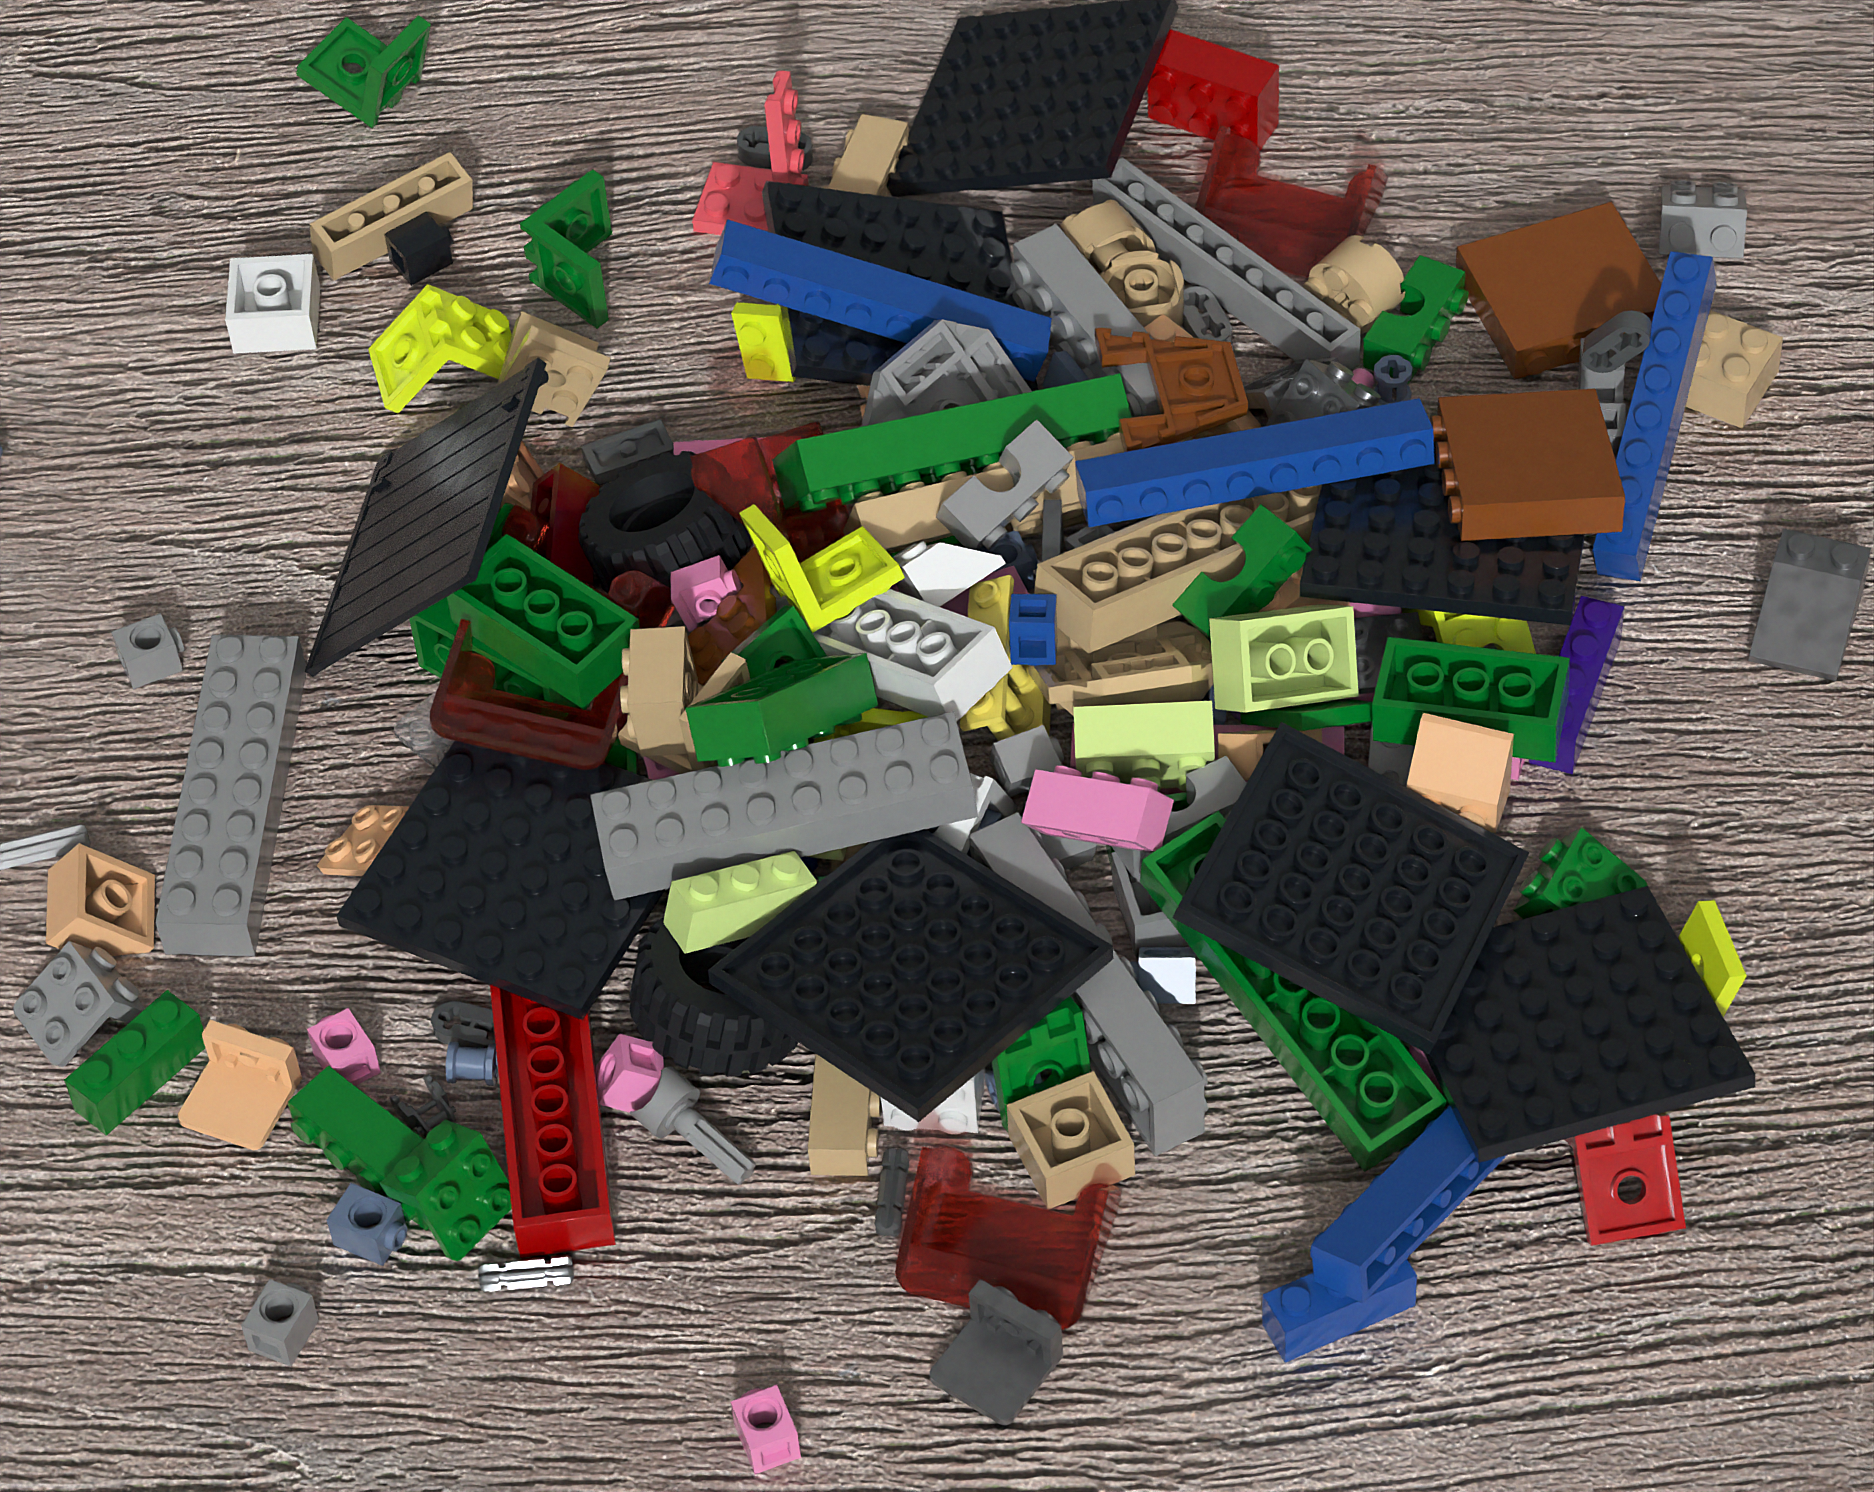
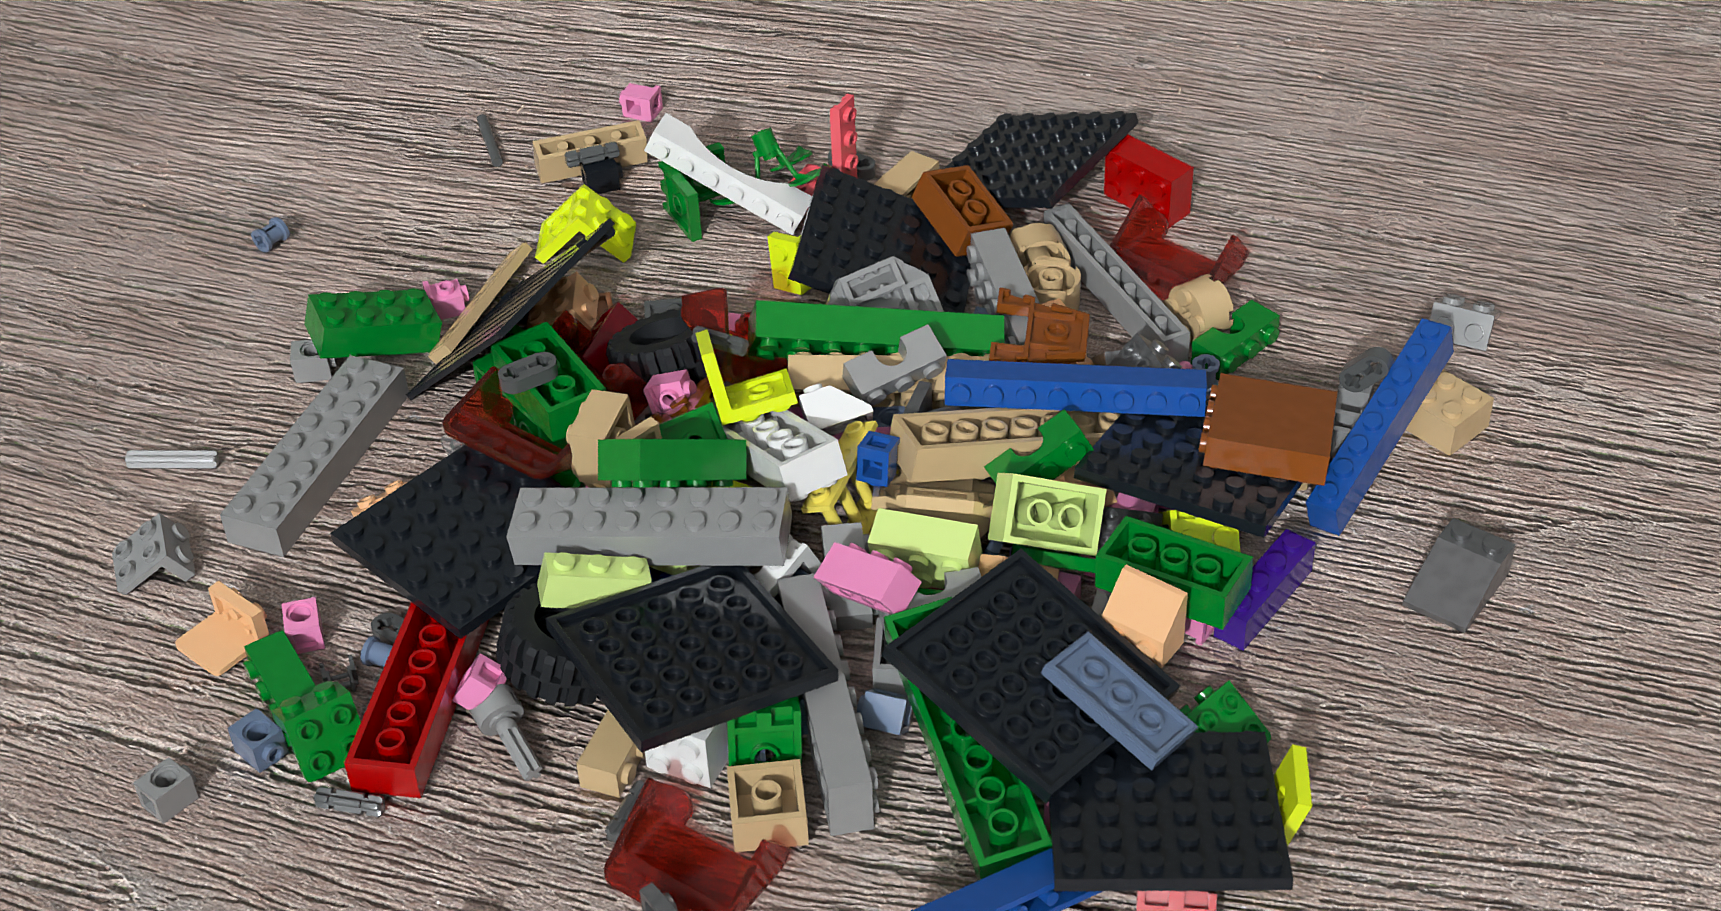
camera: 15 degrees right, 10 degrees down
light nougat slope [46,843,155,956] -> none
green brick [64,990,205,1136] -> none
white brick [225,254,320,354] -> none
green bracket [296,15,431,129] -> none
tan bracket [497,311,610,427] -> none
blue brick [709,219,1052,382] -> none
light grey beam [1178,286,1232,345] -> none
dark orange brick [1456,202,1662,380] -> none
none -> green brick [304,288,442,359]
none -> bright pink brick [422,279,469,320]
none -> tan tile [428,242,532,364]
none -> dark grey bar [477,114,503,167]
none -> dark grey beam [498,352,558,394]
none -> dark grey axle [565,142,619,168]
none -> bright pink brick [619,83,663,122]
none -> white arch [644,113,812,235]
none -> dark grey axle [691,326,749,356]
none -> green plant [709,127,832,205]
none -> dark orange brick [912,165,1013,257]
none -> sand blue tile [1041,632,1198,771]

